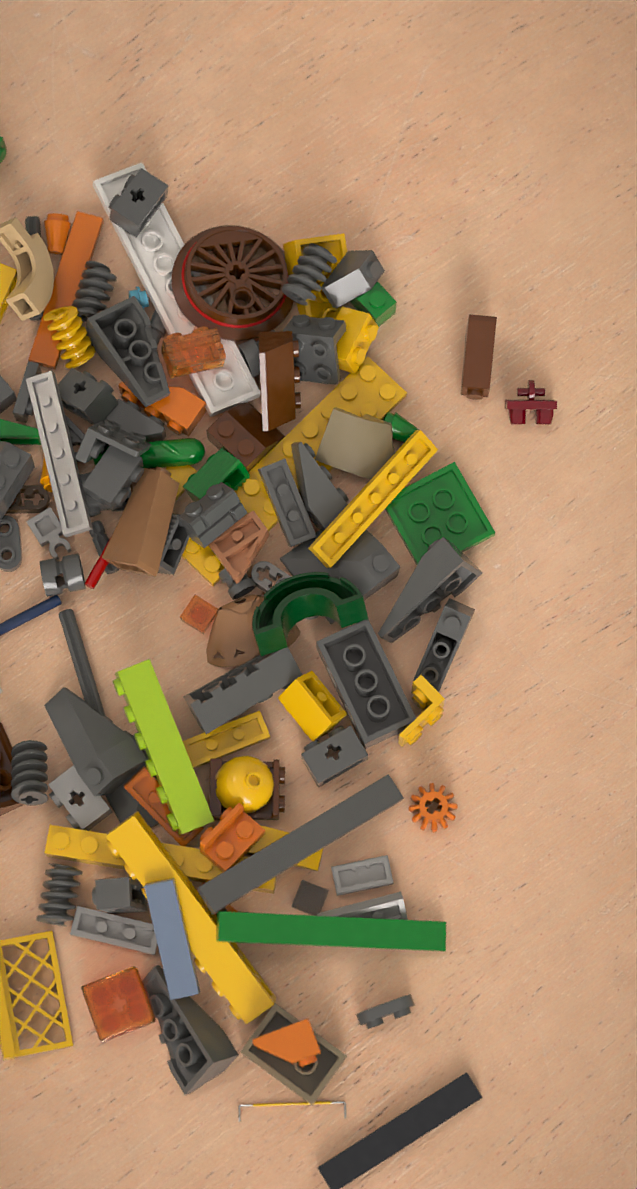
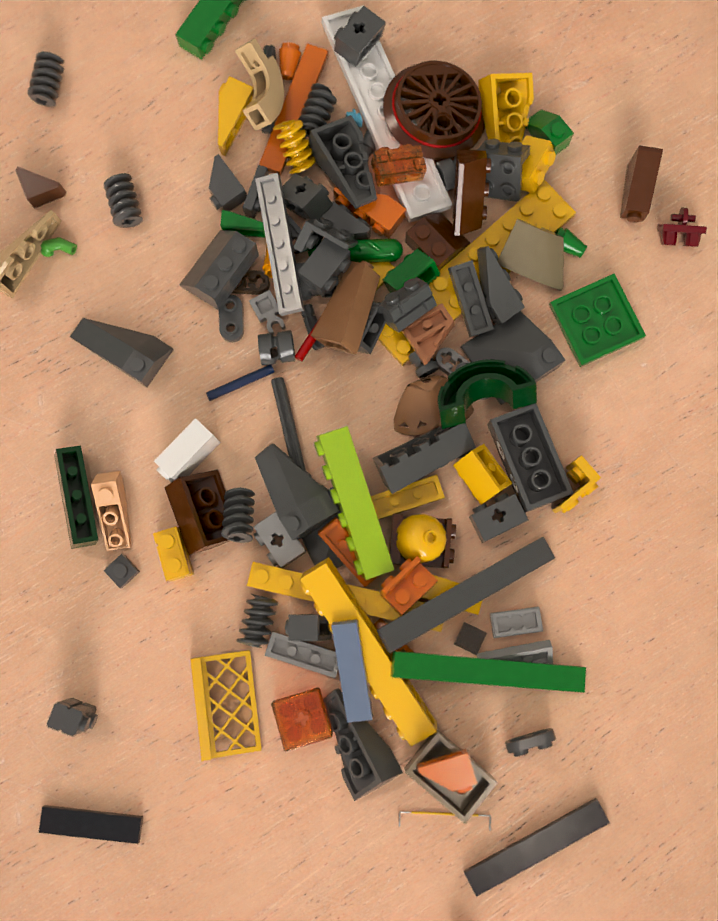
camera: 10 degrees right, 5 degrees up
clear orange plate [179,594,218,634] -> none
dark grey piece [282,243,337,306] -> none
yellow plate [308,430,438,568] -> none
dark grey slope [321,250,385,308] -> none
dark grey wedge [378,537,482,643] -> none
orange gear [408,783,458,833] -> none
dark grey slope [413,598,475,692] -> none

